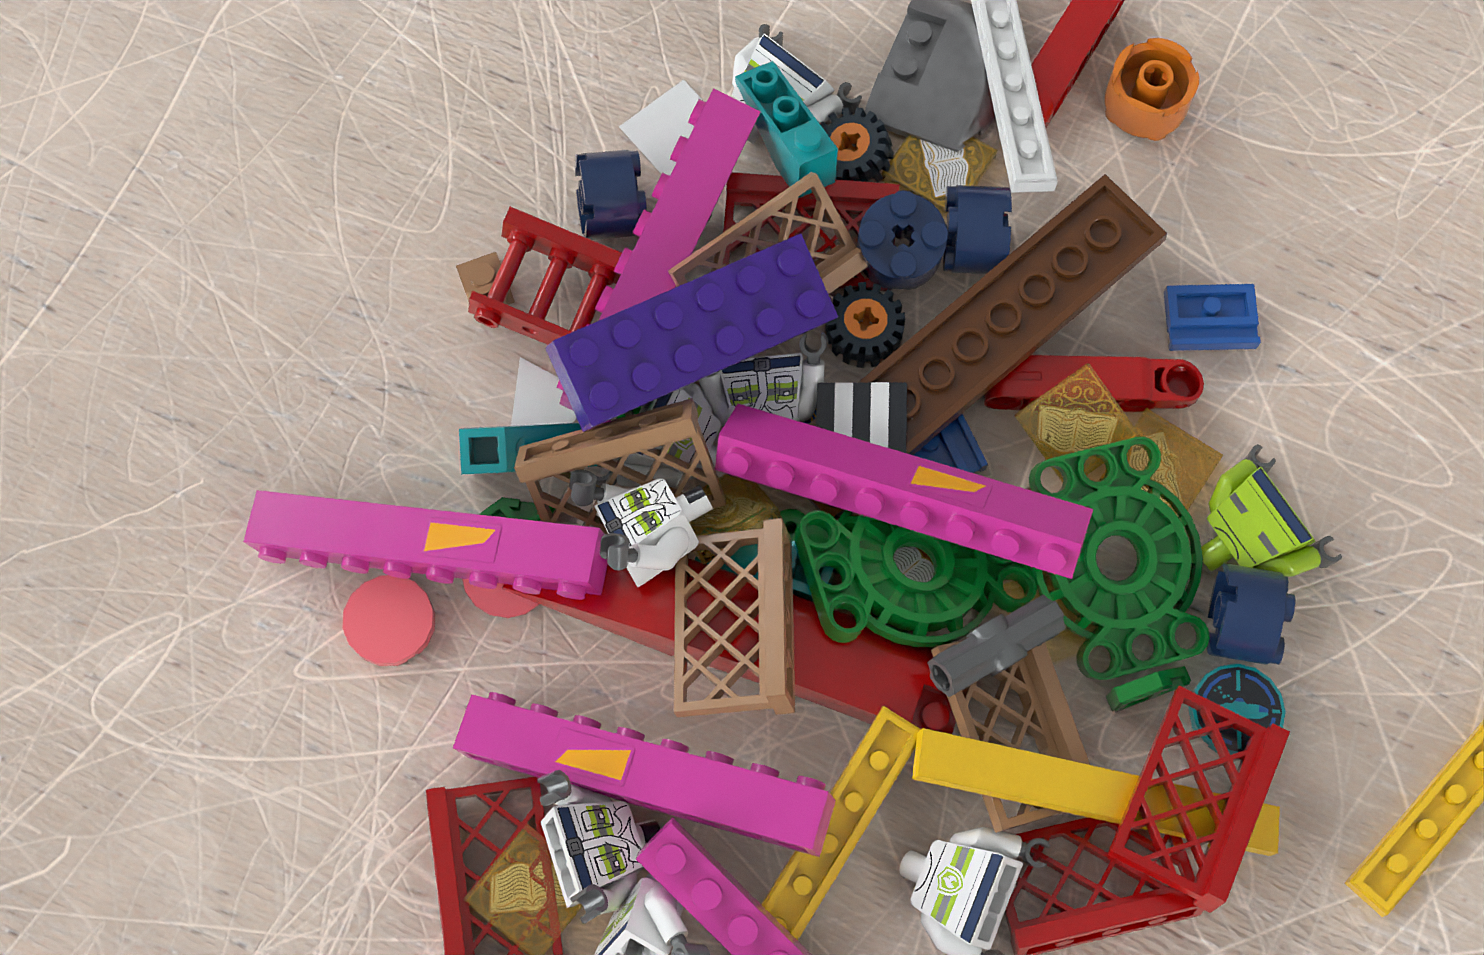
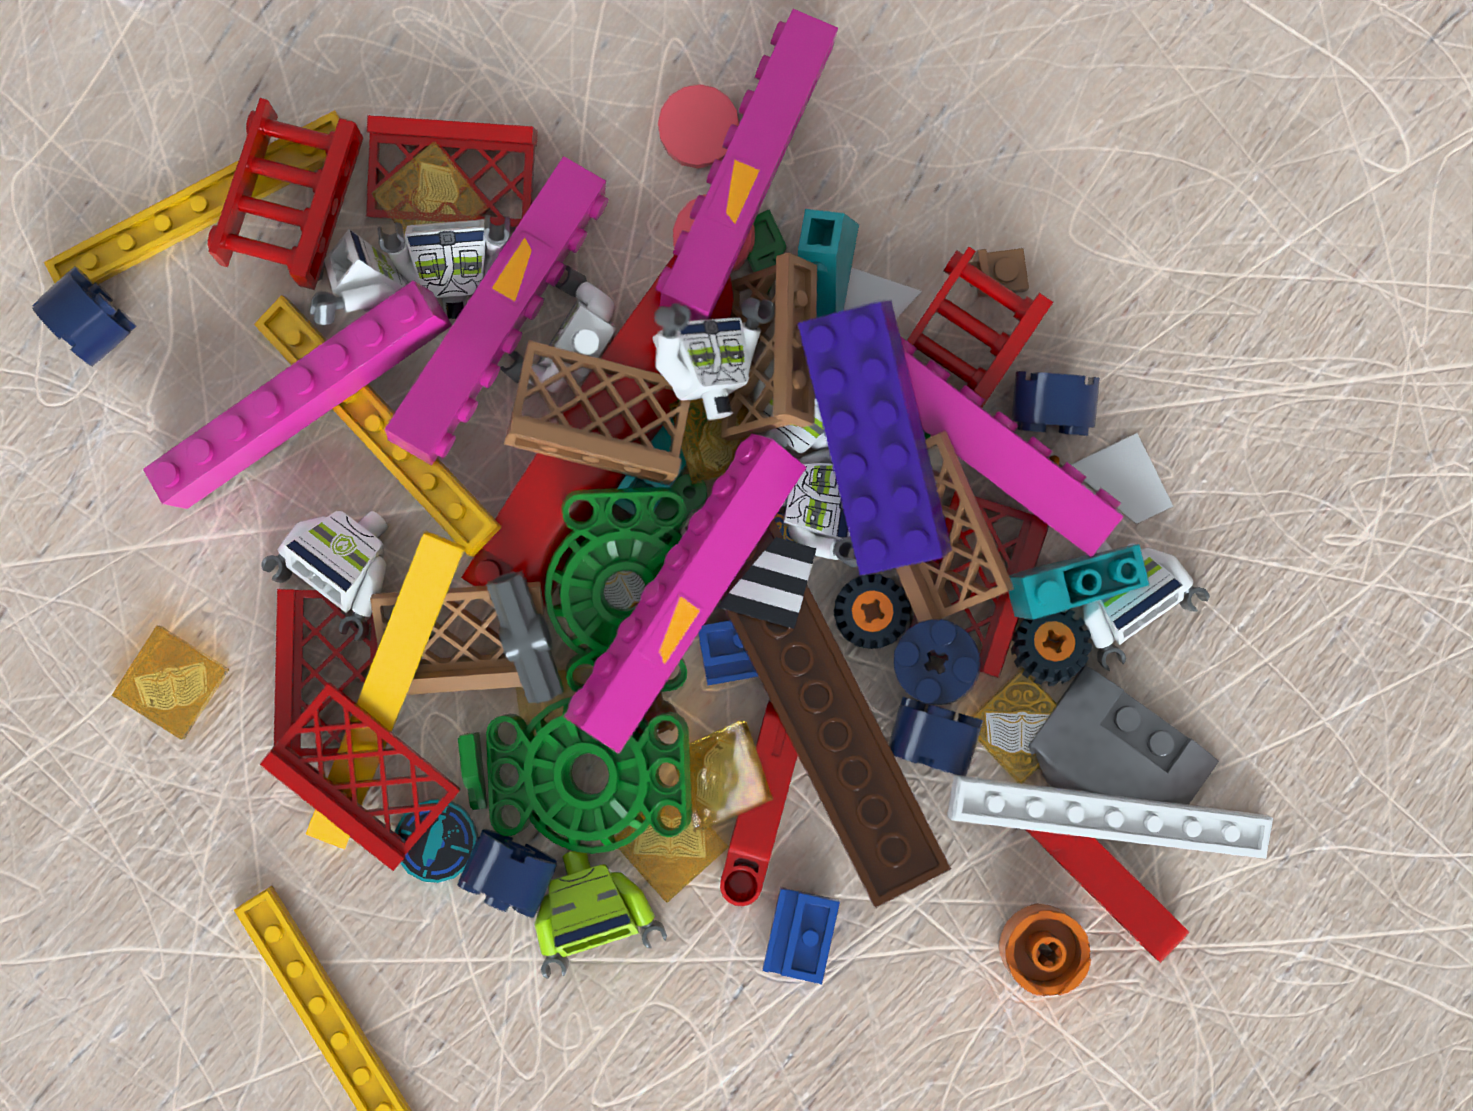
camera: 100 degrees right, 15 degrees up
none -> white torso [500,265,616,393]

